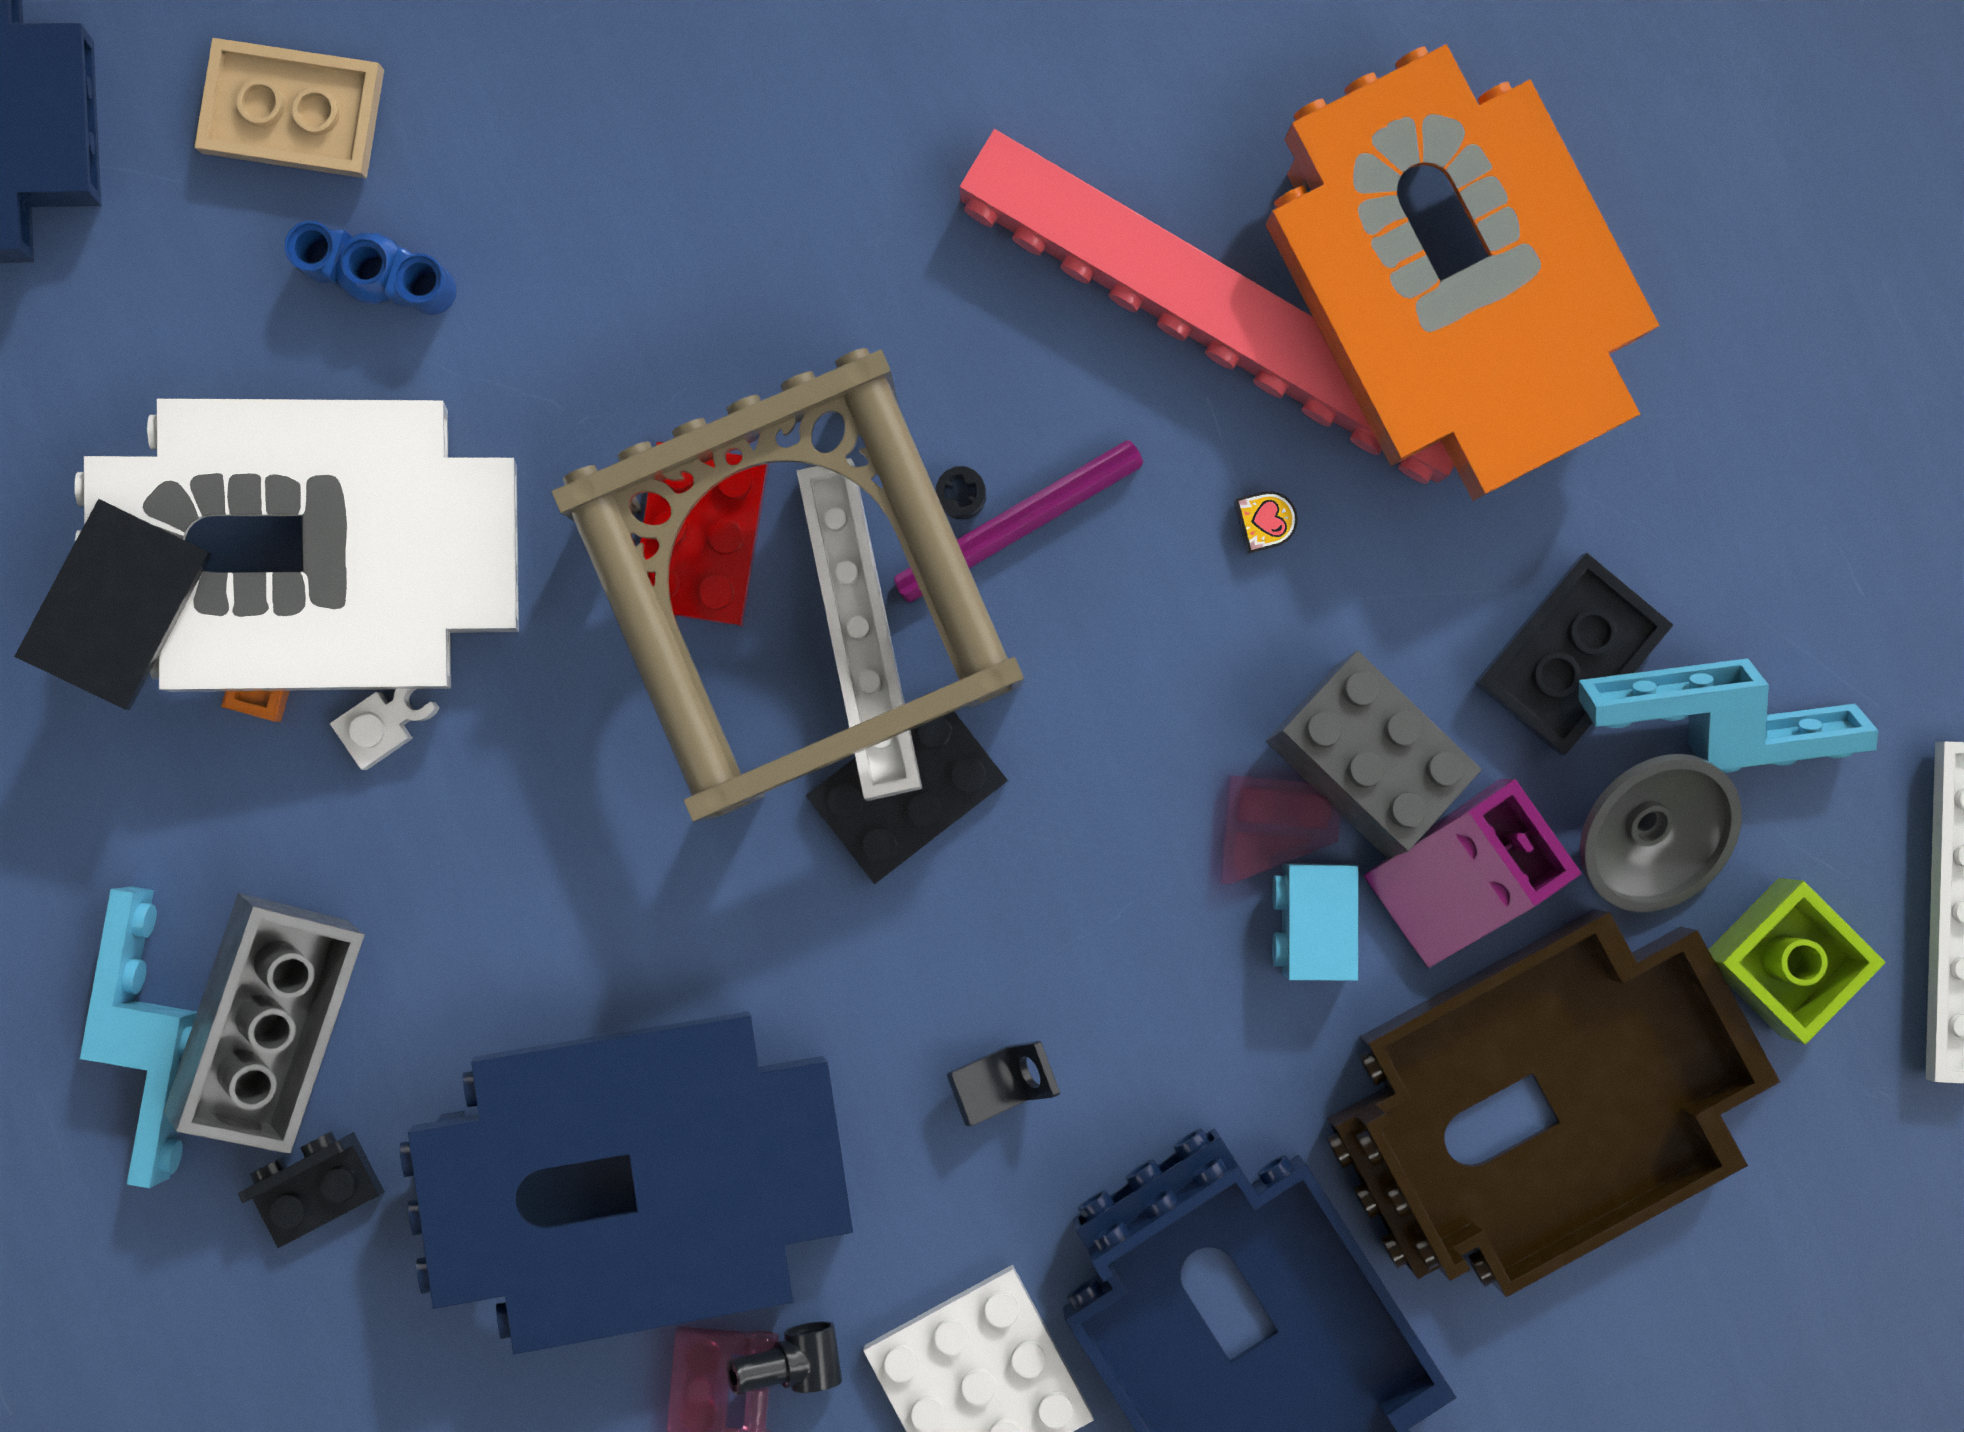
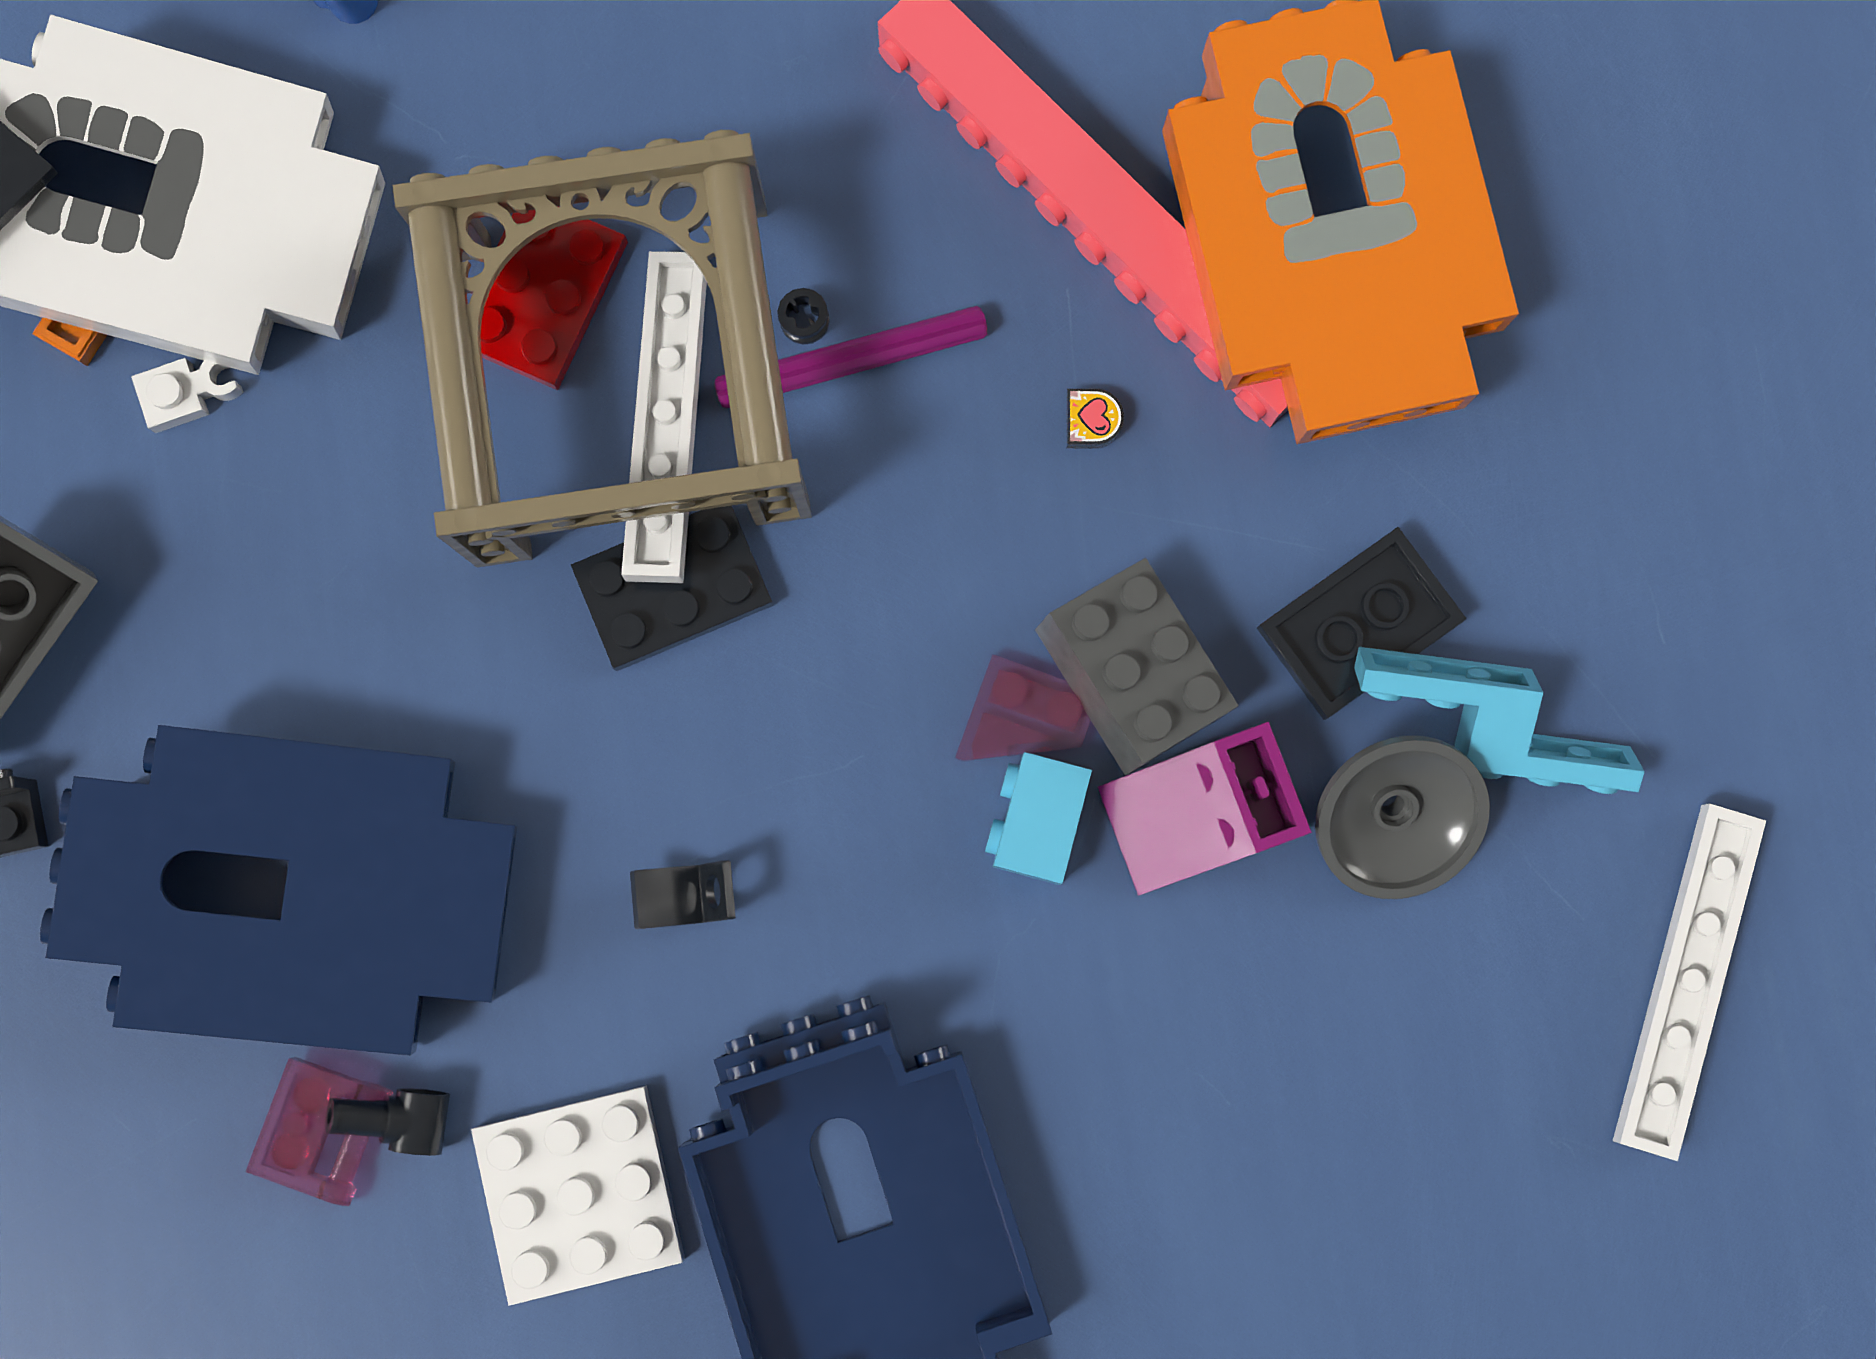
camera: 15 degrees right, 5 degrees down
dark brown panel [1326,909,1781,1297] -> none
lime brick [1708,878,1886,1045] -> none

